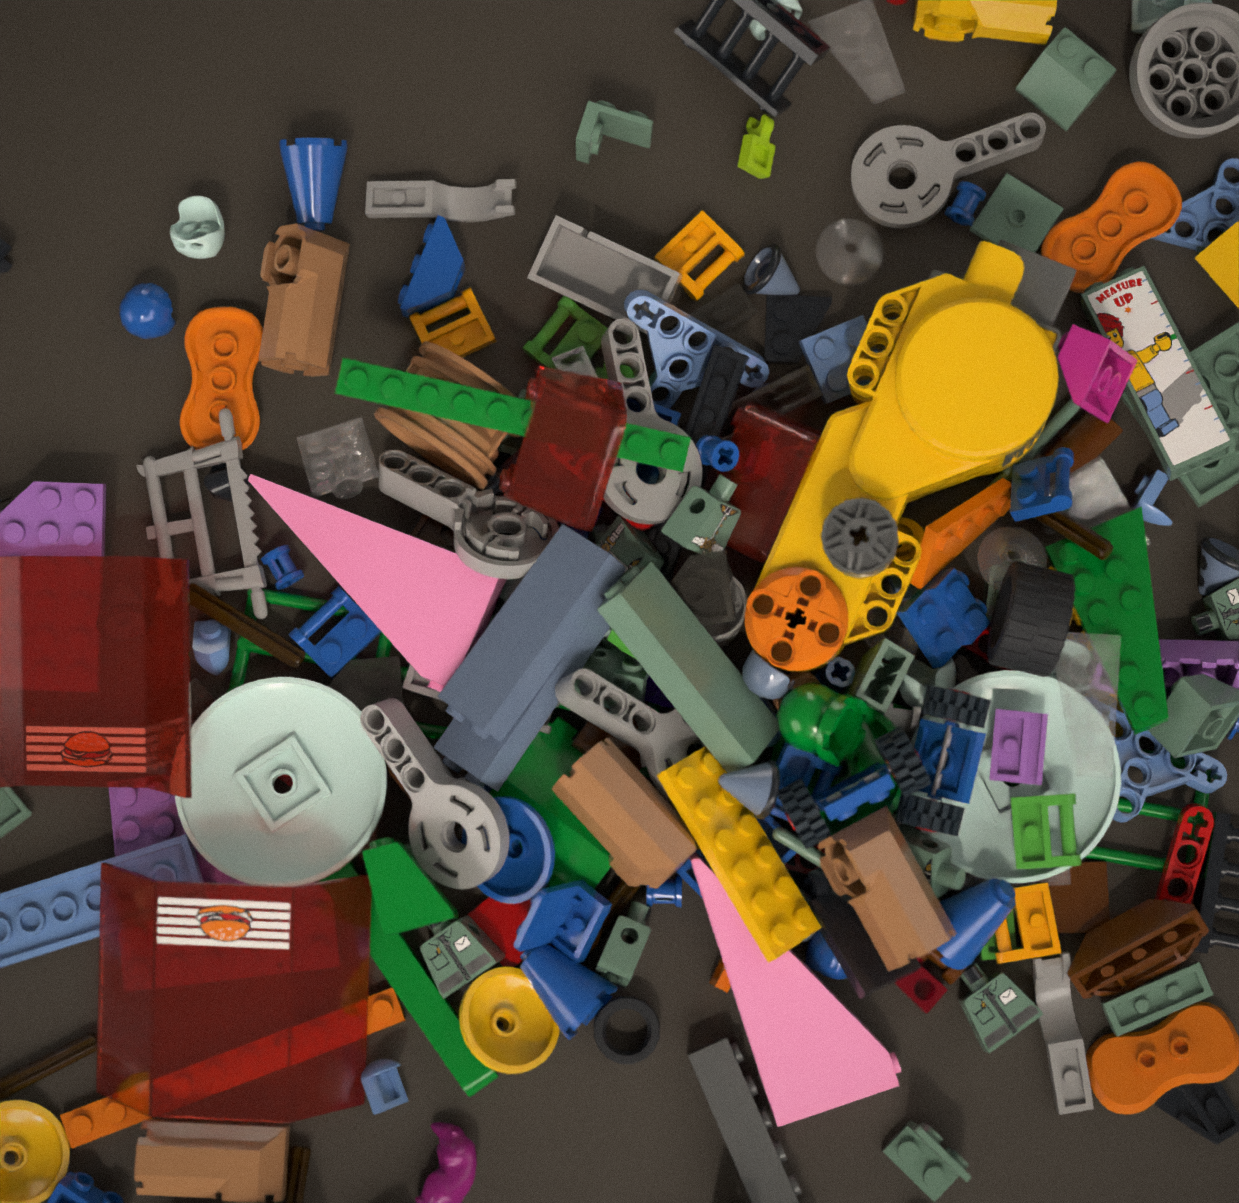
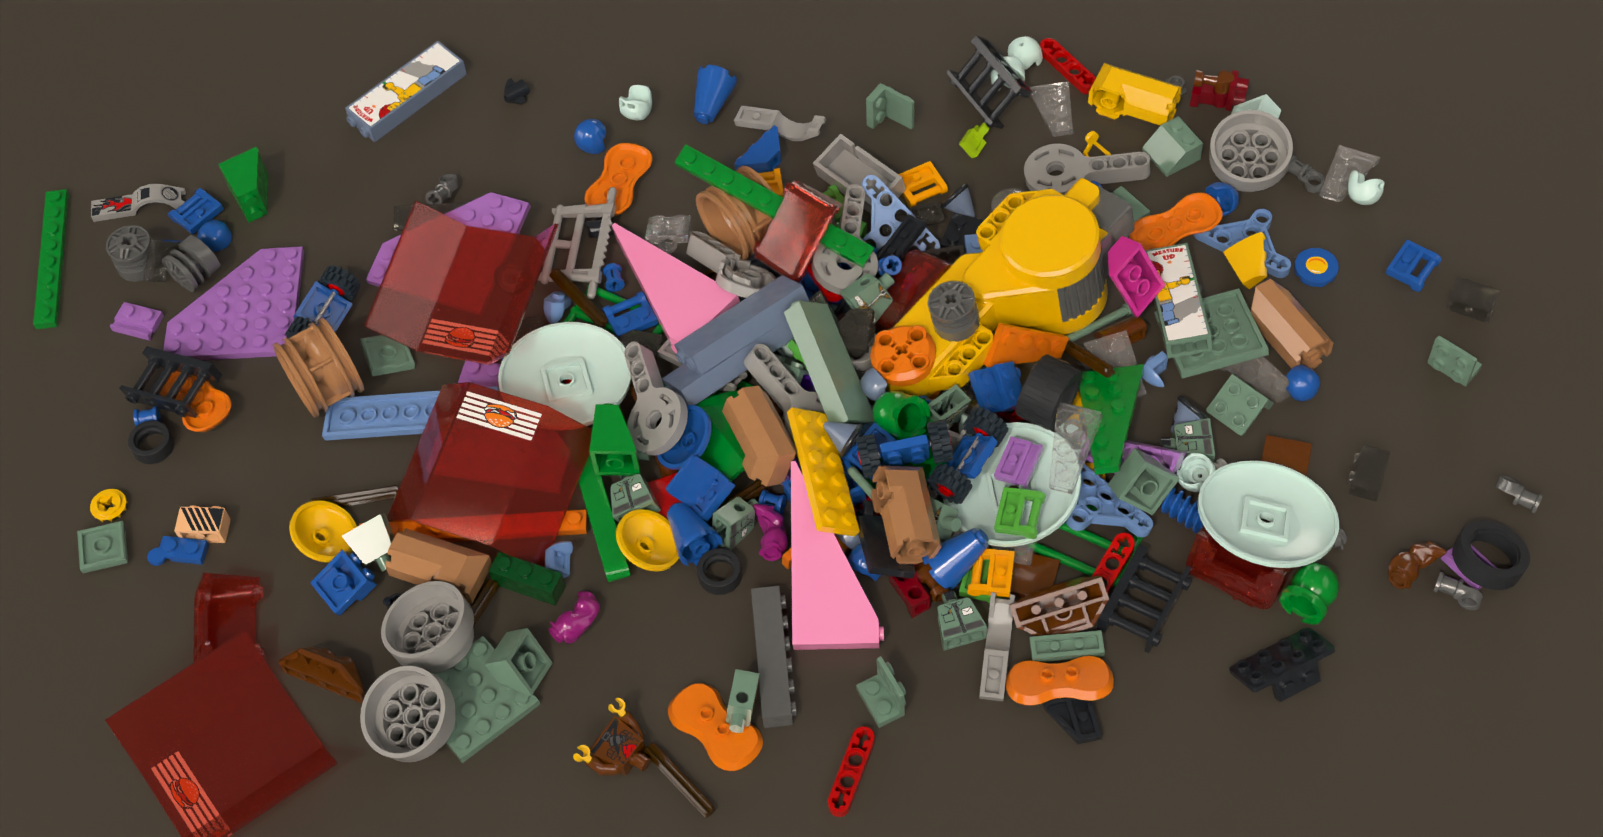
camera: 25 degrees right, 25 degrees down
medium nougat brick [258,223,350,377] -> none
blue plate [1010,447,1074,522] -> none
none -> torso [342,513,394,572]
none -> dark green brick [489,552,566,606]
none -> magenta animal [752,504,788,561]
none -> yellow piece [1083,131,1111,157]
none -> blue hair [1205,182,1239,217]

